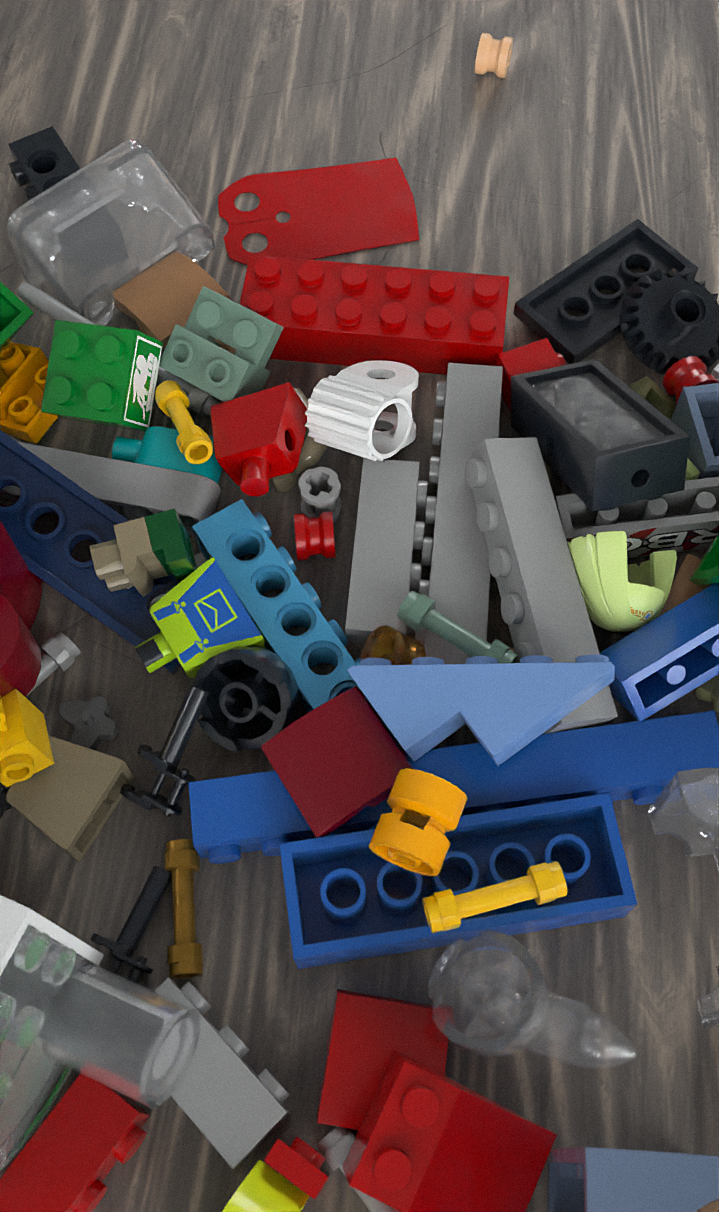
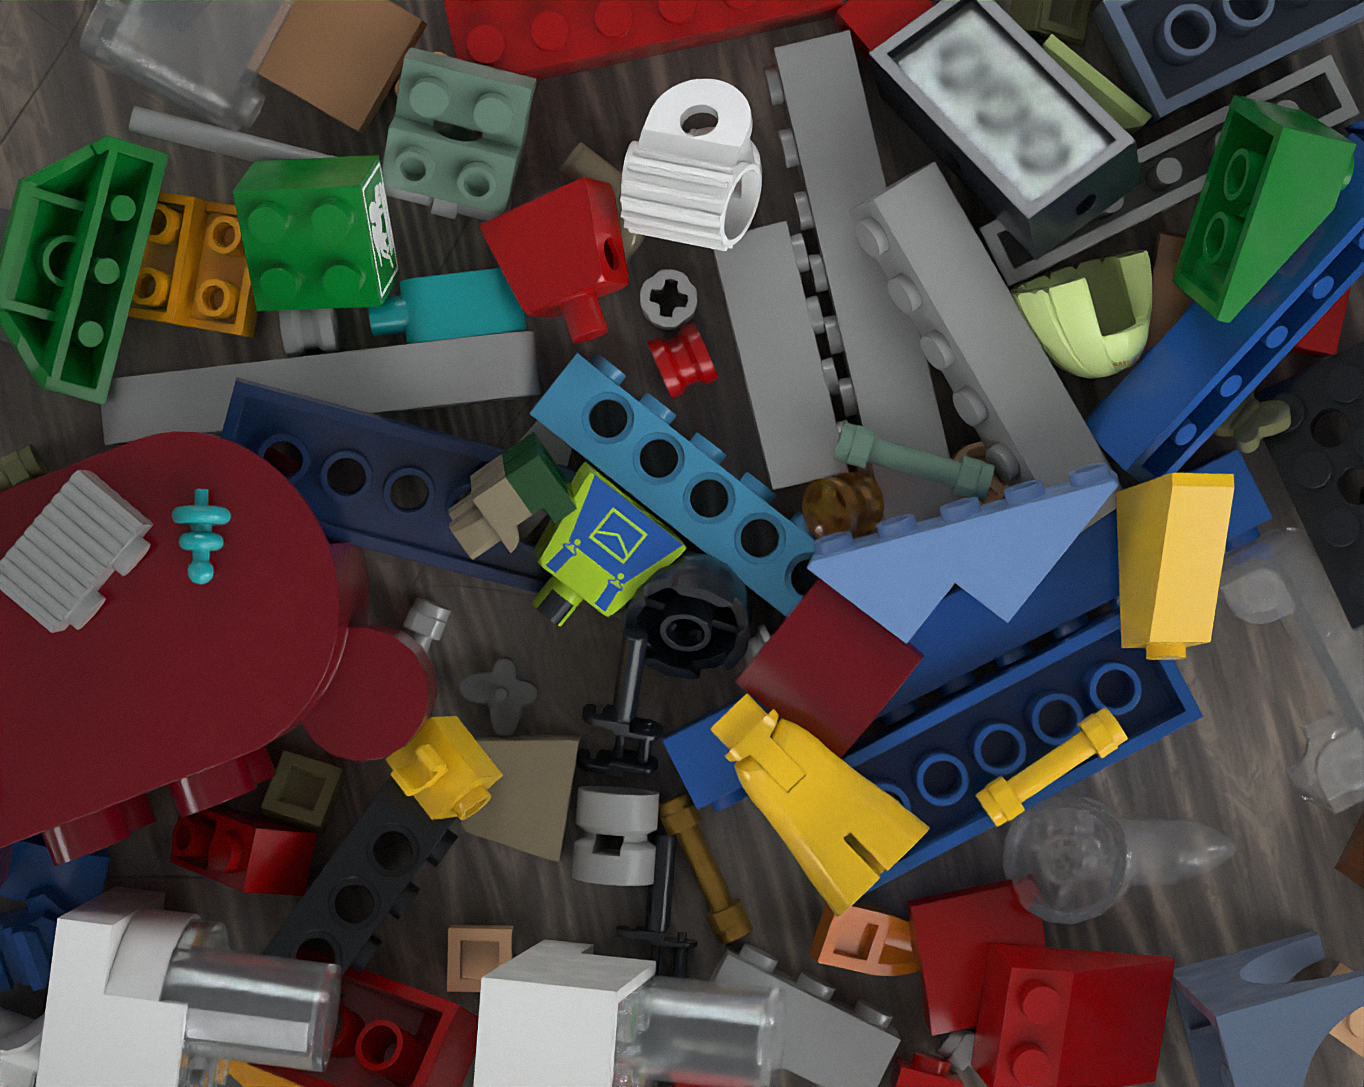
camera: 25 degrees left, 25 degrees up
yellow bar [155,380,213,464] -> none
light orange wheel [368,769,468,876] -> none
none -> light grey wheel [279,308,341,358]
none -> light grey wheel [572,786,660,886]
none -> yellow piece [710,693,930,917]
none -> orange plate [809,901,920,976]
none -> yellow slope [1116,473,1234,660]

